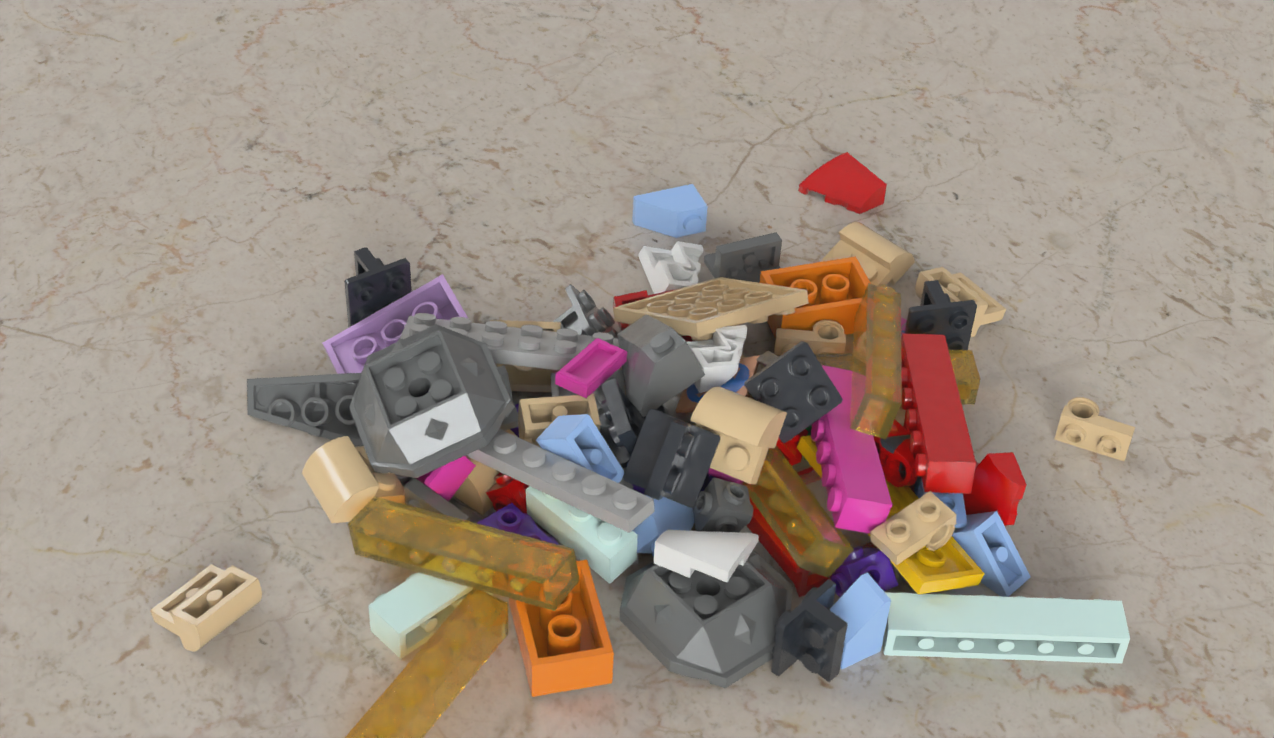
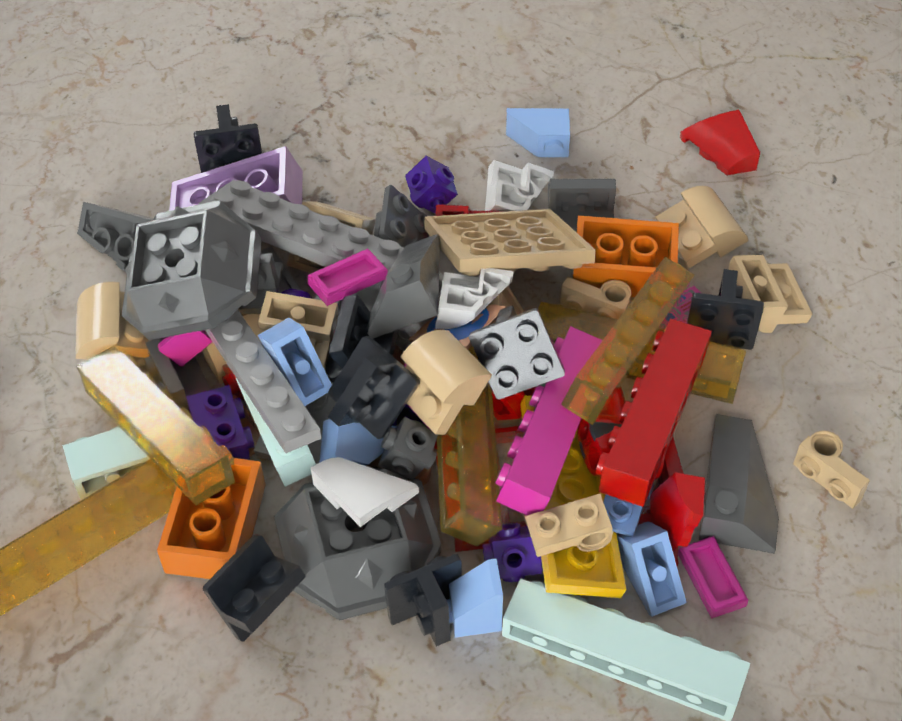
camera: 25 degrees right, 10 degrees up
none -> black bracket [203,534,306,642]
none -> dark purple brick [405,155,458,213]
none -> dark pink tile [678,536,749,619]
none -> dark grey wedge [699,414,779,554]

